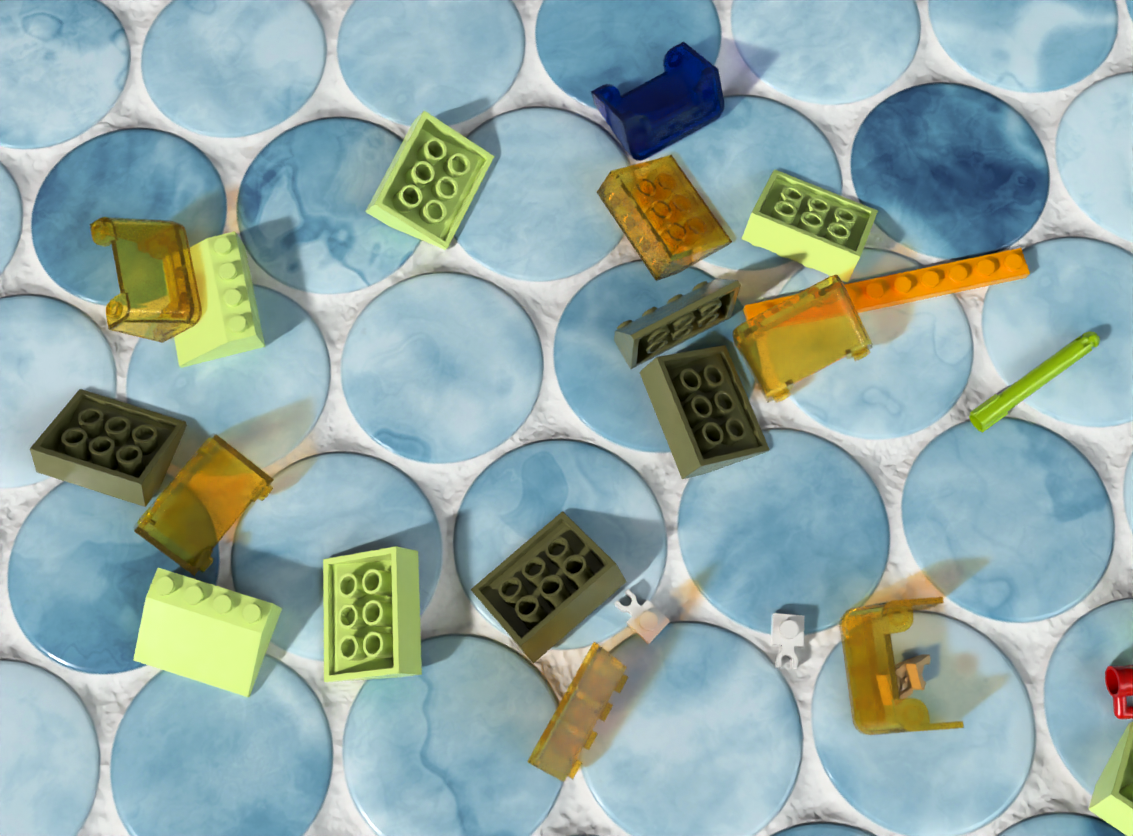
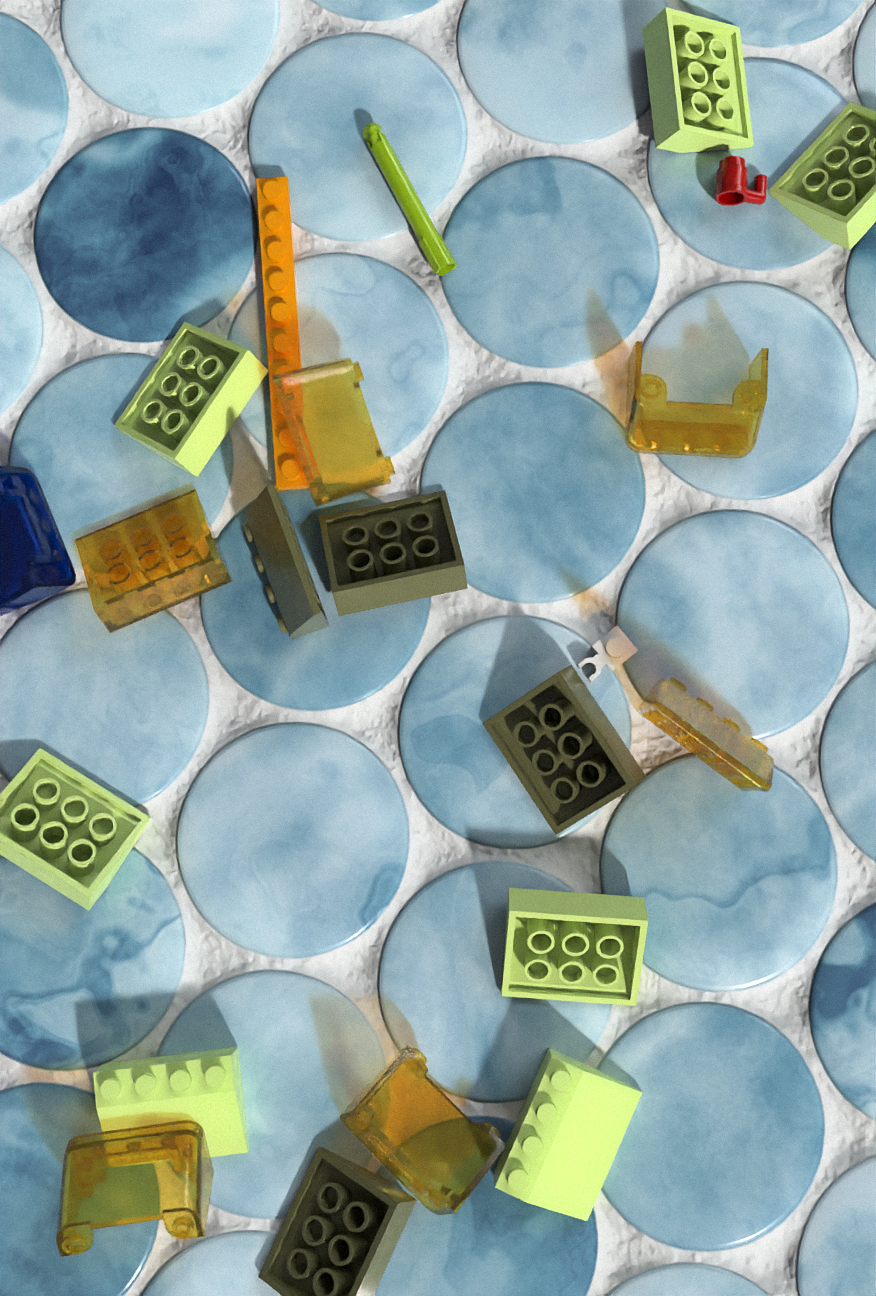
camera: 85 degrees left, 10 degrees up
white plate [771,613,805,669] -> none
tan slope [877,654,931,706] -> none

